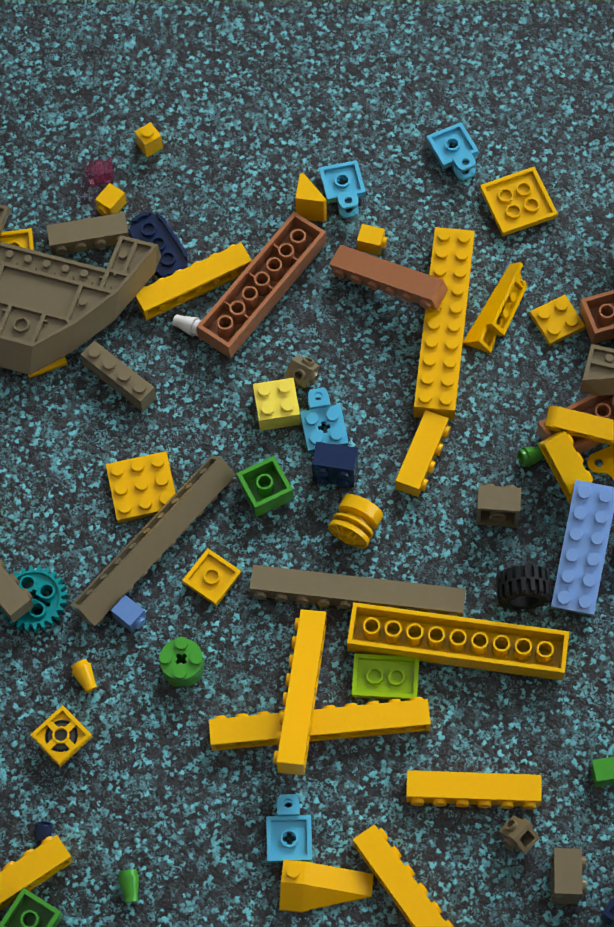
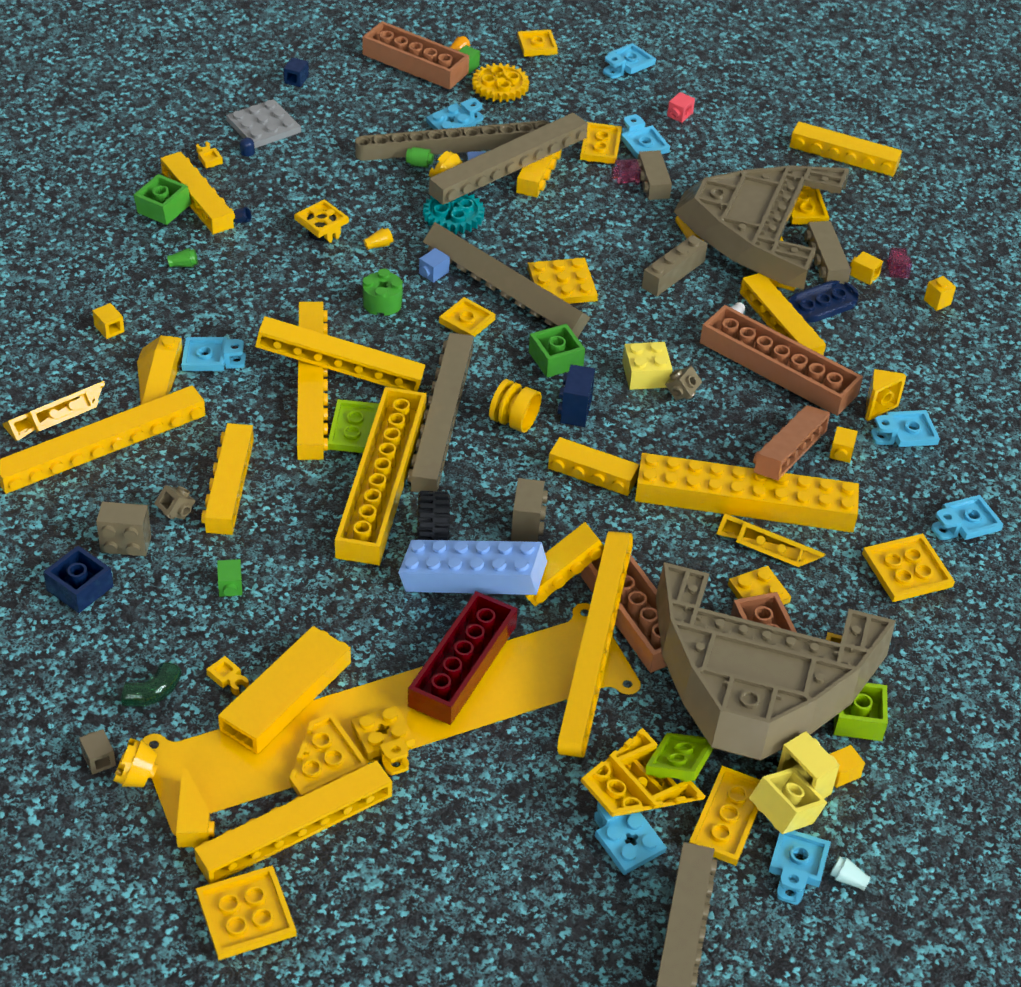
camera: 85 degrees right, 20 degrees down
medium azure plate [300,387,349,453] -> none

